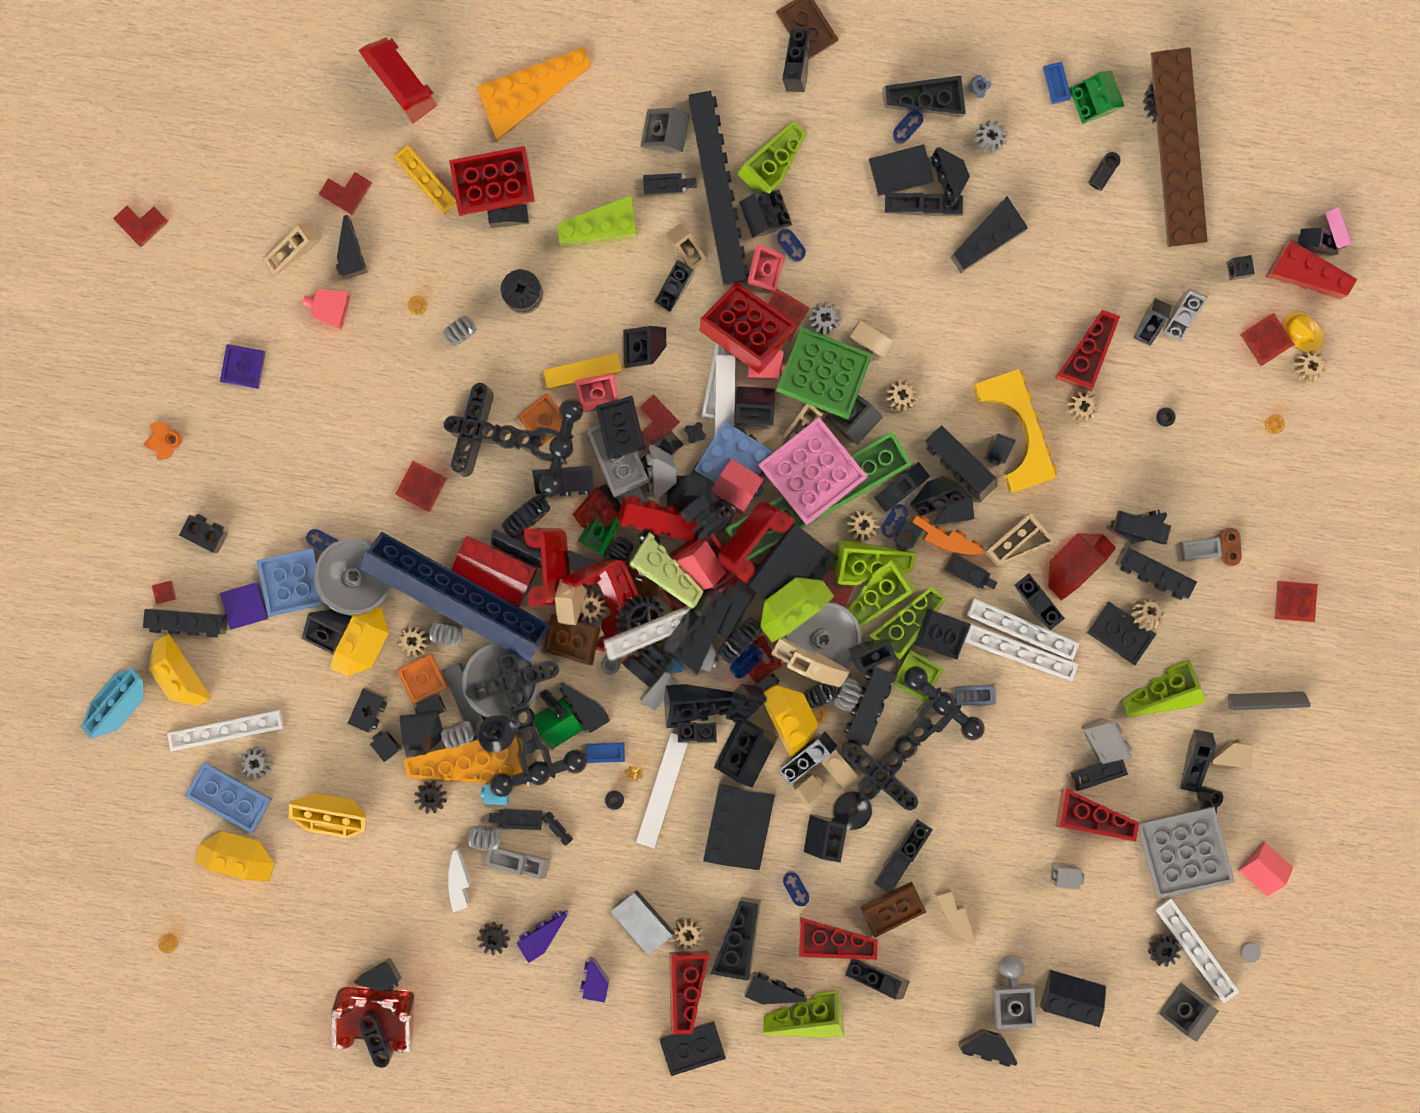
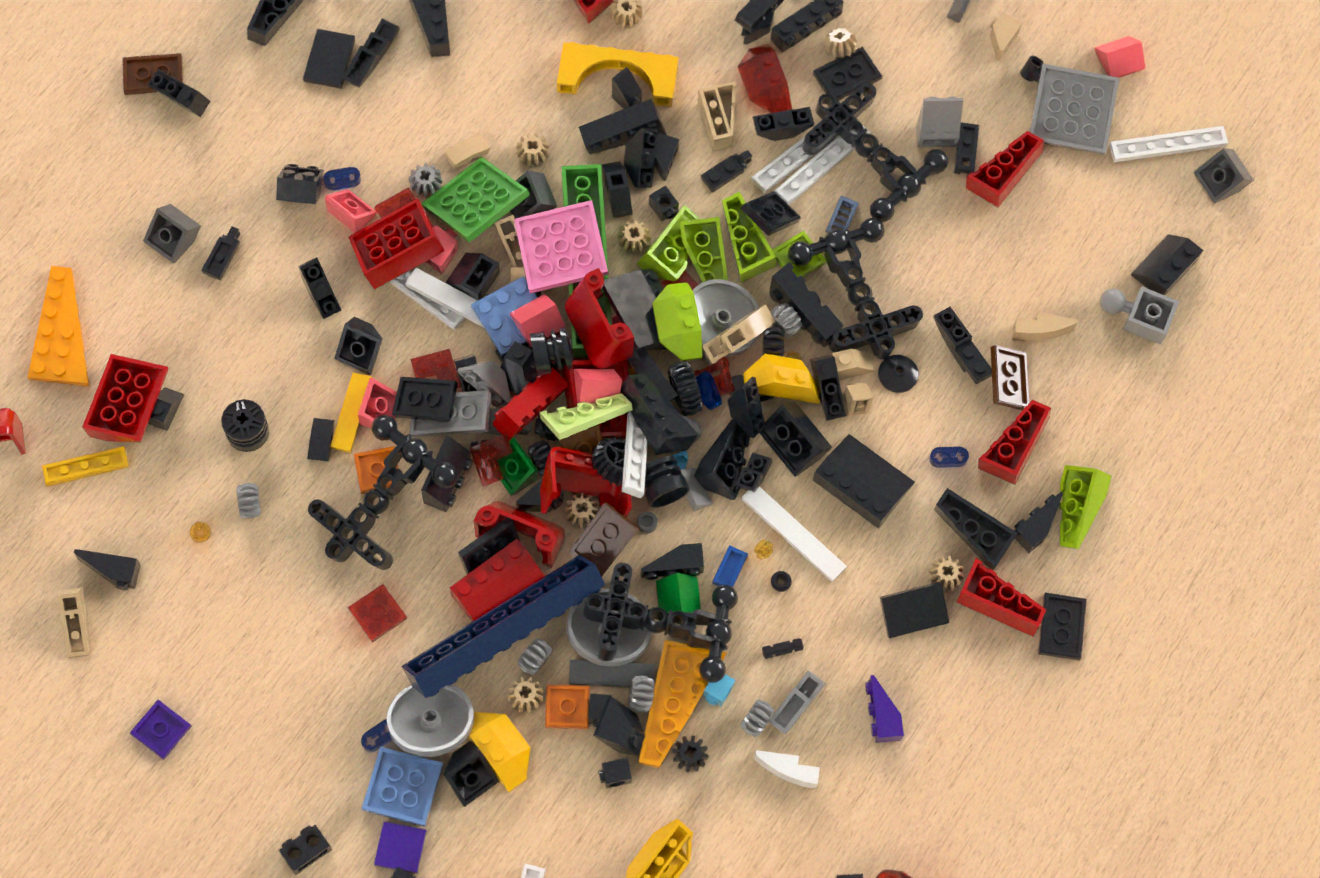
camera: 65 degrees left, 20 degrees down
orange plate [144,422,182,460] -> none
coral torso [302,289,351,330] -> none
clear red plate [319,172,372,215] -> none
black brick [347,687,388,733] -> none
black gear [477,922,510,955] -> none
black dish [478,715,515,752] -> none
black hinge [488,808,543,830] -> none
black gear [502,495,550,538] -> none
black axle [540,689,567,719] -> none
tan slope [555,579,587,625] -> none
lime wedge [557,195,637,247] -> none
dark purple slope [580,957,609,1003] -> none
tan slope [666,223,707,270] -> none
black plate [685,422,706,444] -> none
black brick [688,91,749,286] -> none
lime wedge [737,120,807,193] -> none
black slope [803,814,848,863] -> none
black slope [845,959,910,1000] -> none
black slope [848,639,896,673] -> none
clear blue beam [881,504,908,538] -> none
clear blue beam [892,111,923,144] -> none
orange slope [911,515,985,555] -> none
black slope [931,147,970,207] -> none
black slope [958,1029,1017,1067] -> none
light grey brick [1050,862,1084,889] -> none
lime wedge [1122,660,1206,717] -> none
black gear [1148,933,1181,967] -> none
black slope [1180,729,1216,792] -> none
light grey tile [1240,942,1261,962] -> none
none -> black slope [307,418,335,461]
none -> black piece [802,83,948,222]

